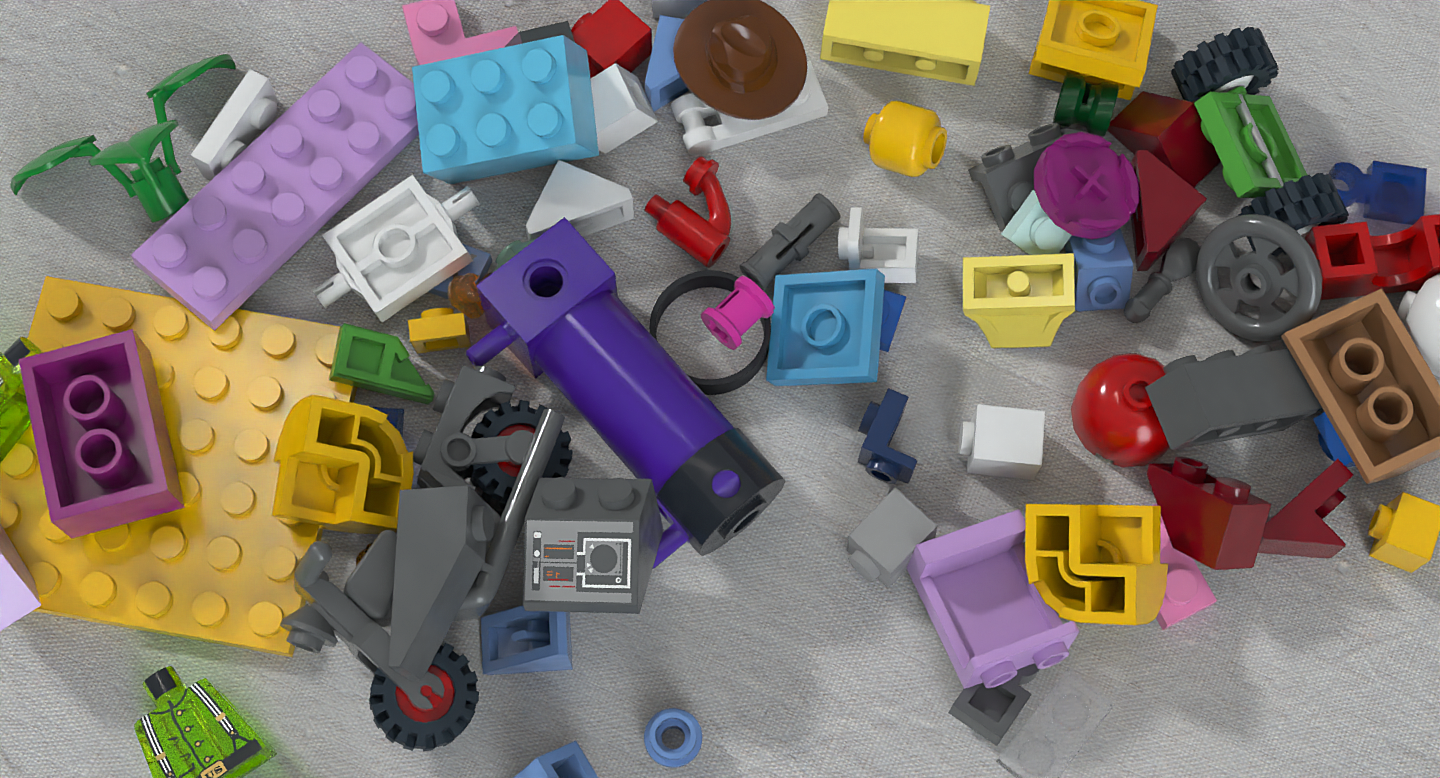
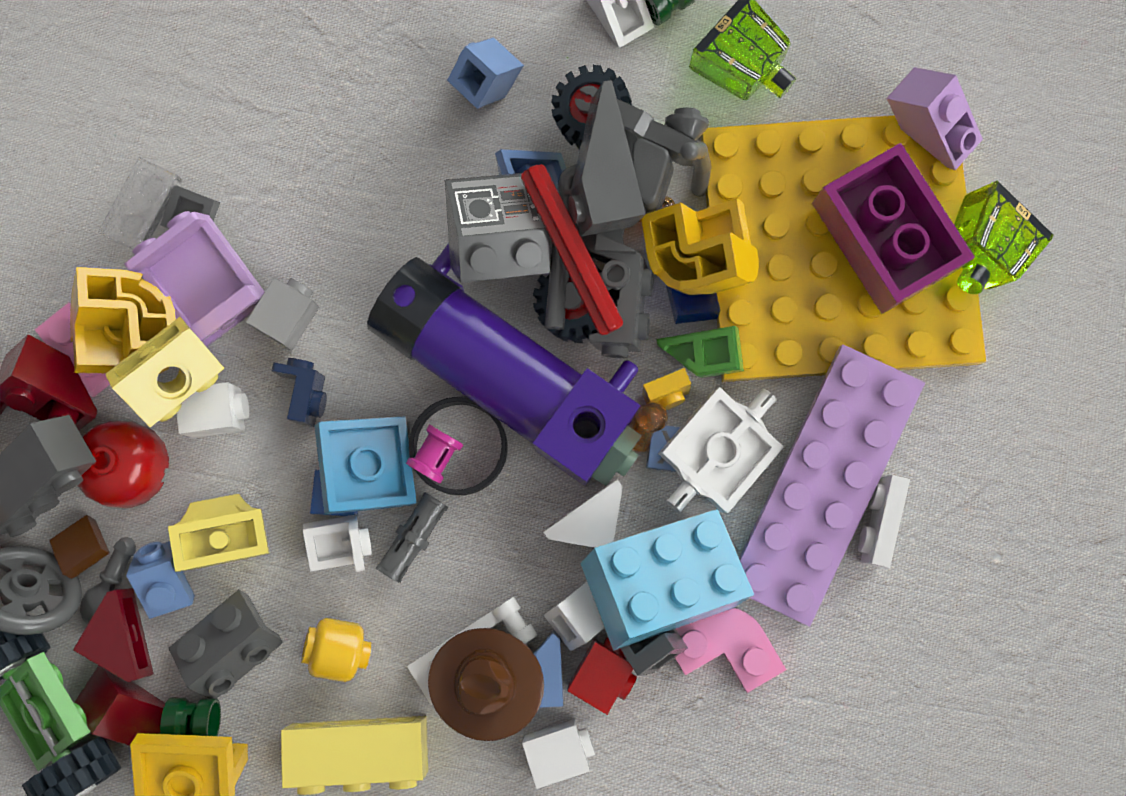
camera: 170 degrees right, 10 degrees up
green plant [10,54,236,223] -> none
red plant [644,156,731,268] -> none
medium blue plate [644,708,702,768] -> none
light aqua plate [1001,190,1072,255] -> none
magenta tile [1034,132,1139,240] -> none
none -> reddish brown tile [49,515,110,579]
none -> light yellow brick [105,317,225,427]
none -> red axle [521,164,623,336]

